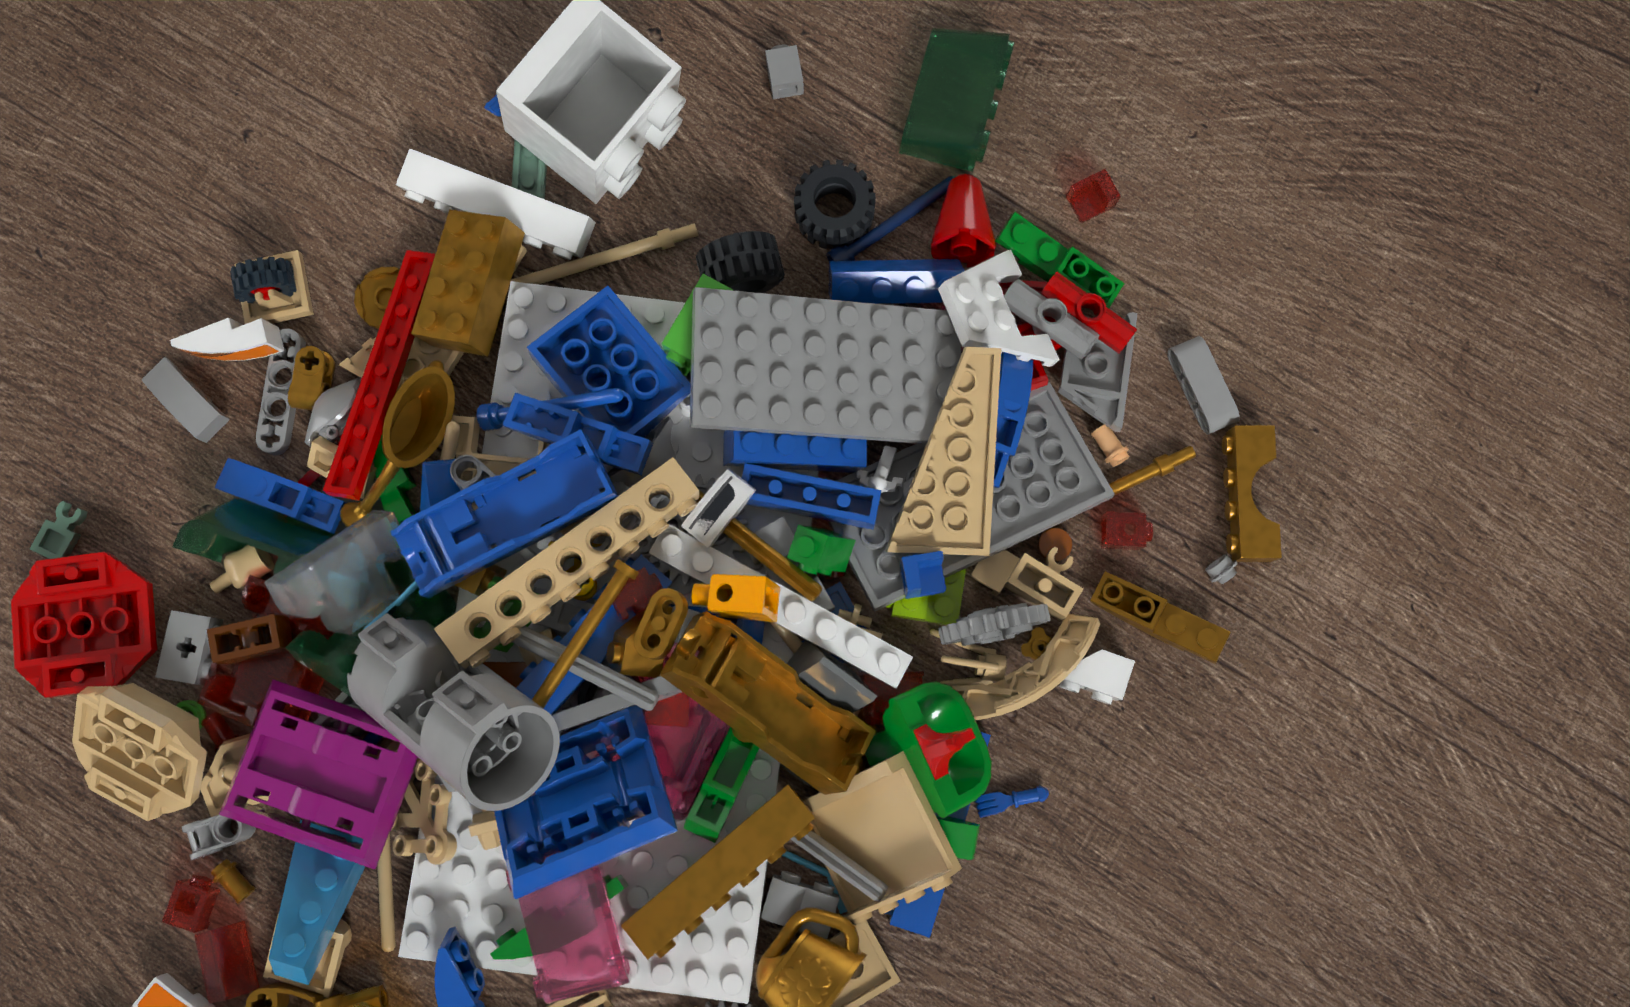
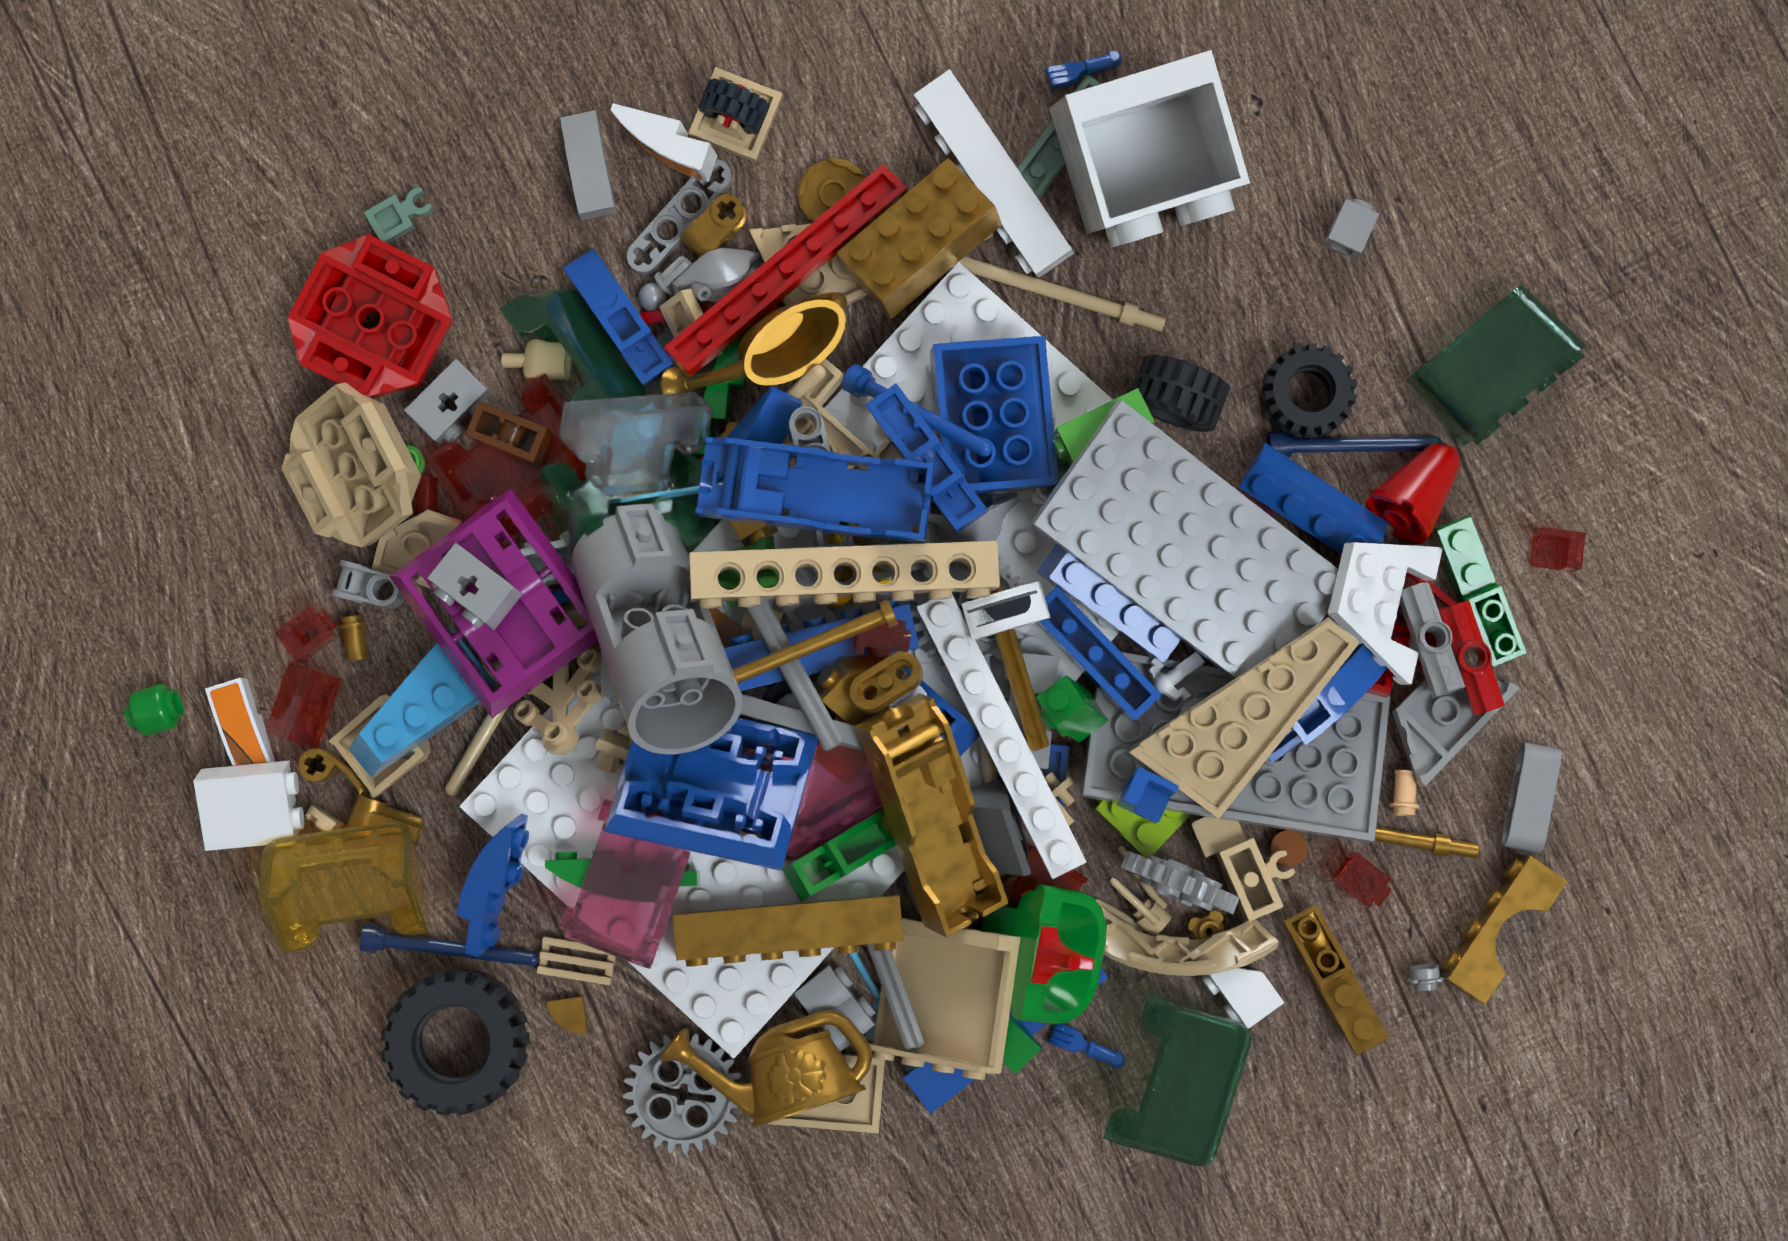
camera: 35 degrees right, 5 degrees up
light orange torso [692,574,781,622] -> none
none -> light grey brick [427,543,522,630]
none -> light grey axle [638,256,692,311]
none -> clear green windscreen [1103,994,1252,1167]

